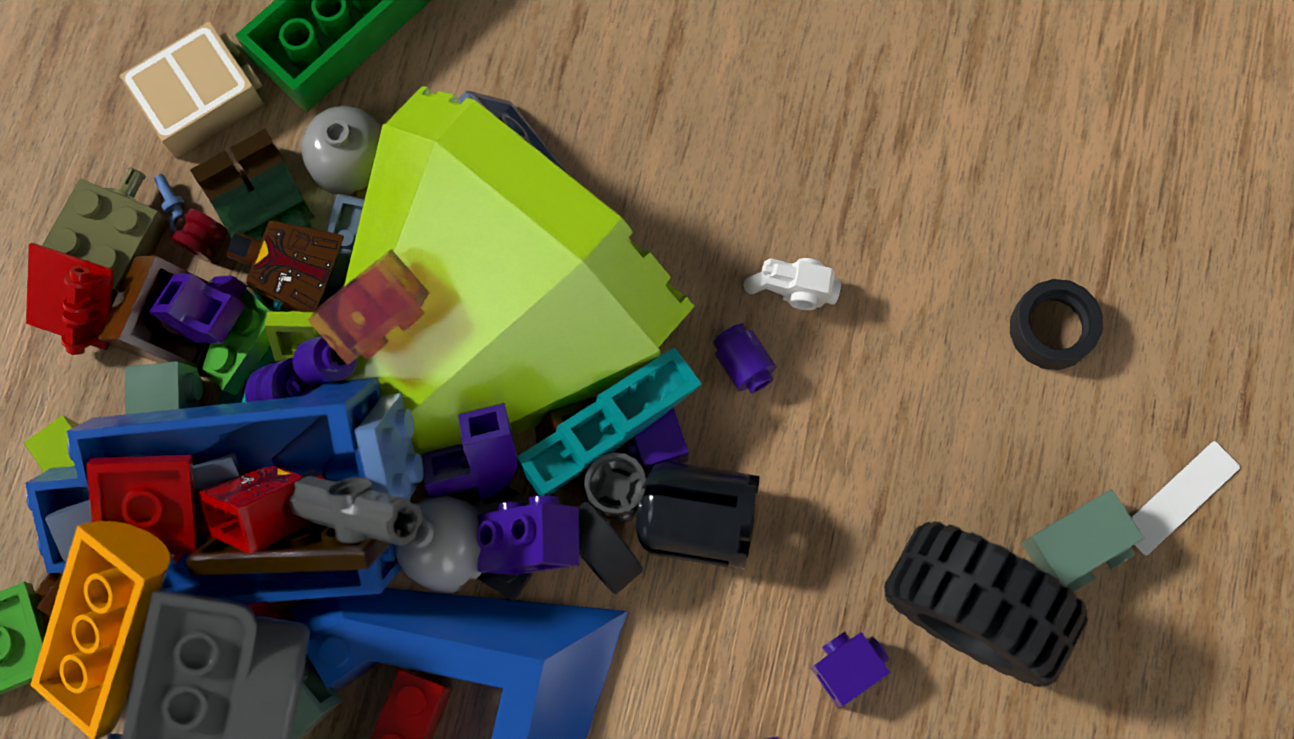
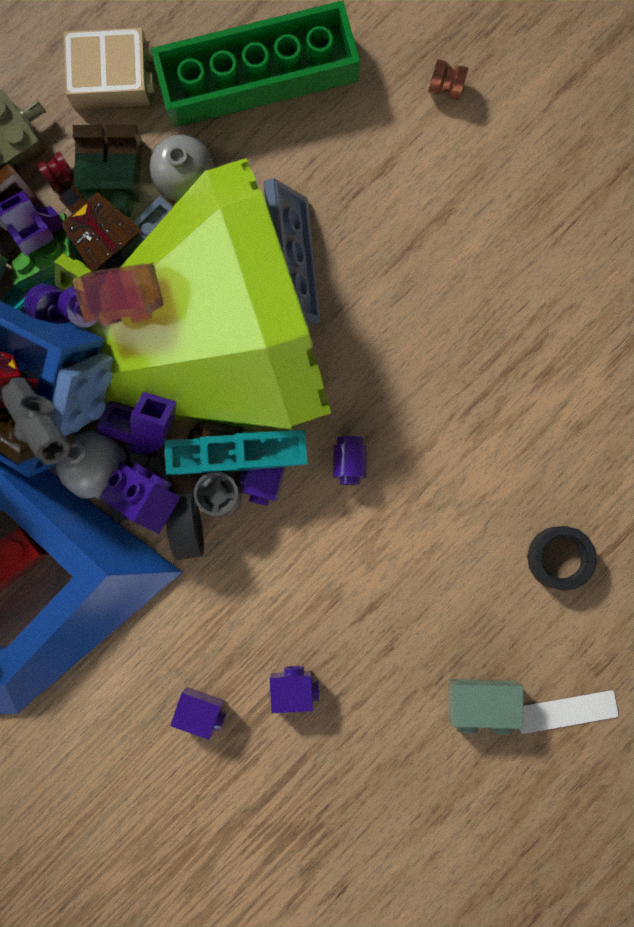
camera: 30 degrees right, 10 degrees up
medium blue hand [154,174,185,233] -> none
black cylinder [636,461,760,570] -> none
white piece [743,258,841,310] -> none
black tyre [884,521,1088,687] -> none

